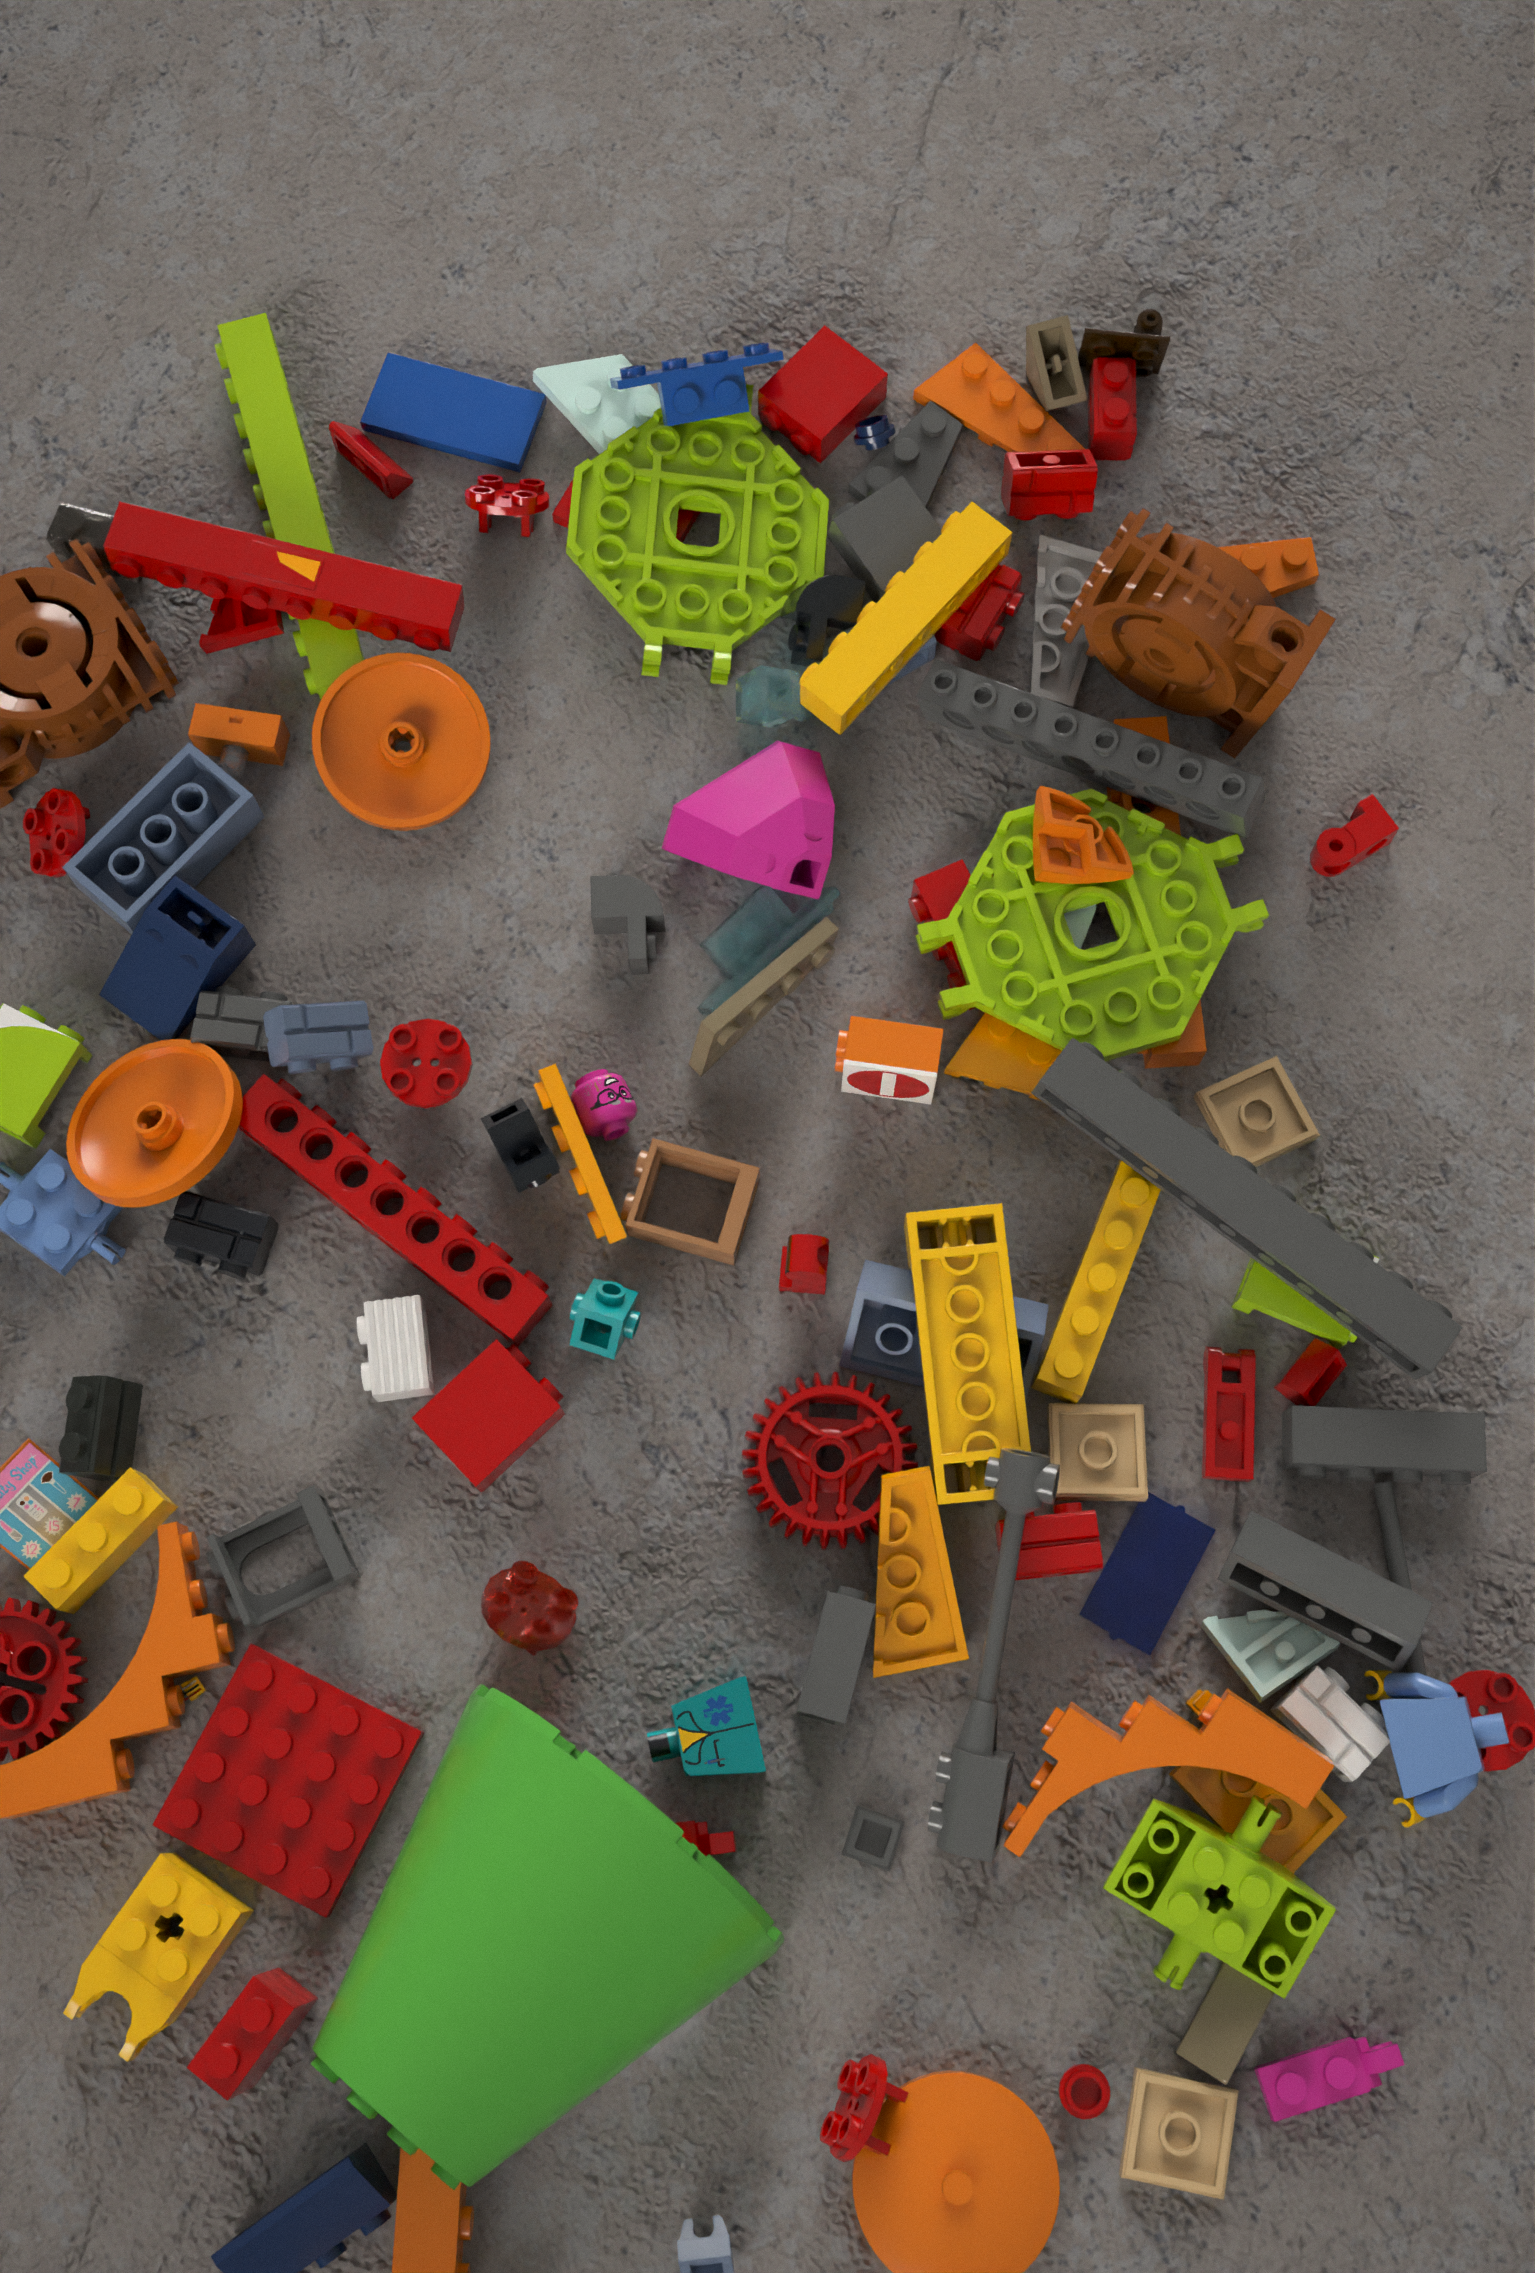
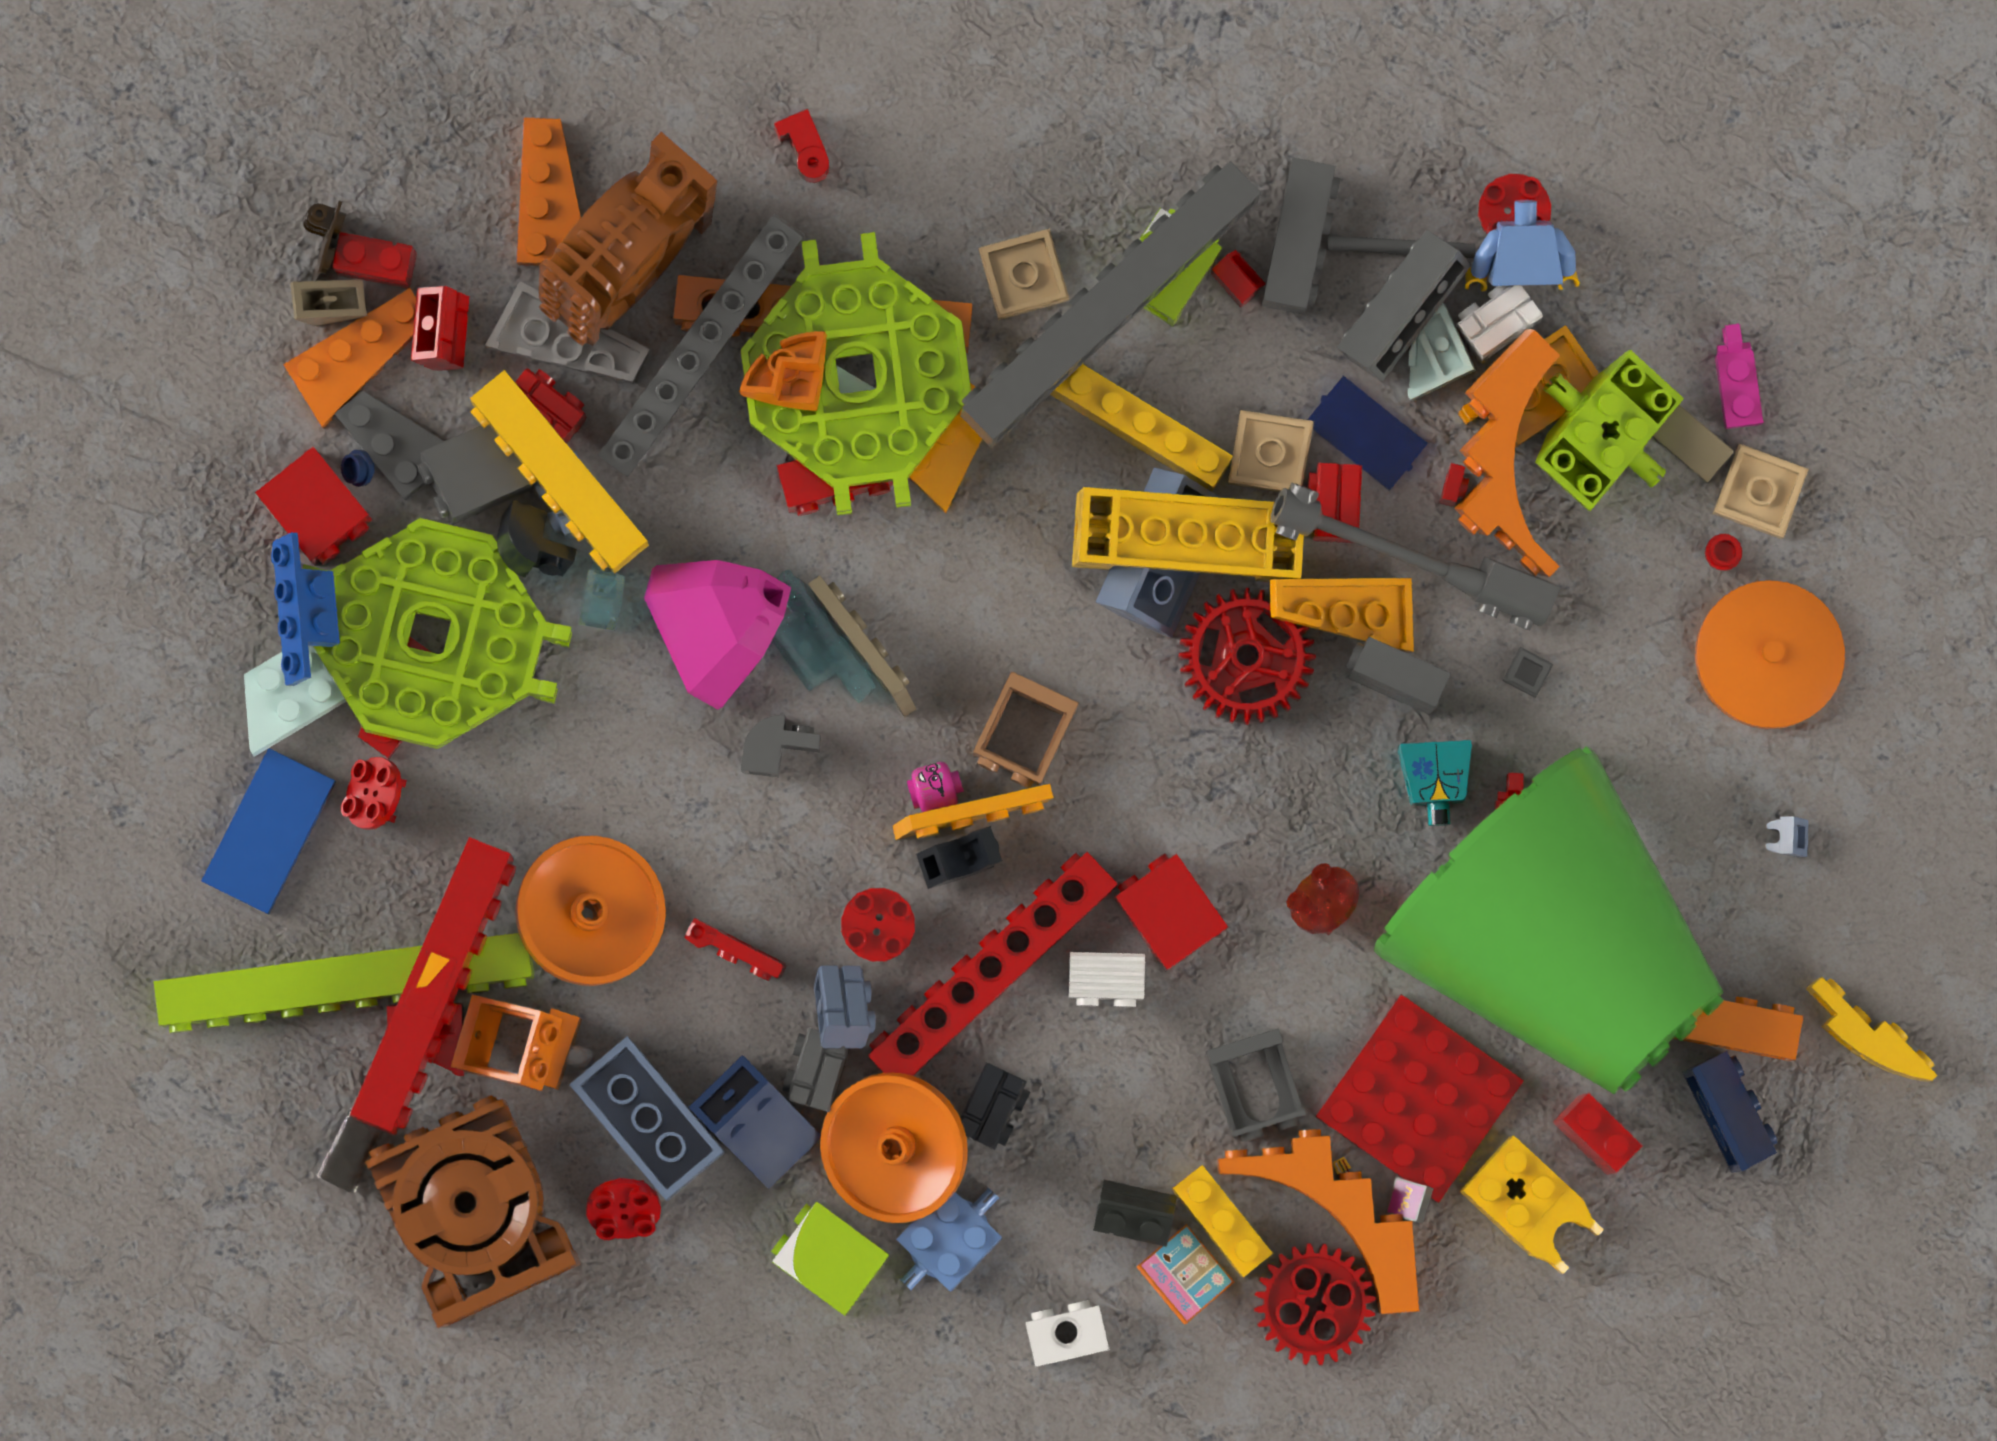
camera: 85 degrees left, 10 degrees up
red slope [329,421,414,500] -> none
teal brick [569,1278,641,1359] -> none
red leg [779,1234,830,1295] -> none
red plate [820,2054,909,2162] -> none
orange piece [835,1016,944,1104] -> none
red plate [1202,1346,1256,1482] -> none
none -> orange window [451,995,563,1091]
none -> red hinge [684,918,787,981]
none -> tile [1385,1177,1433,1224]
none -> red plate [1439,463,1470,507]

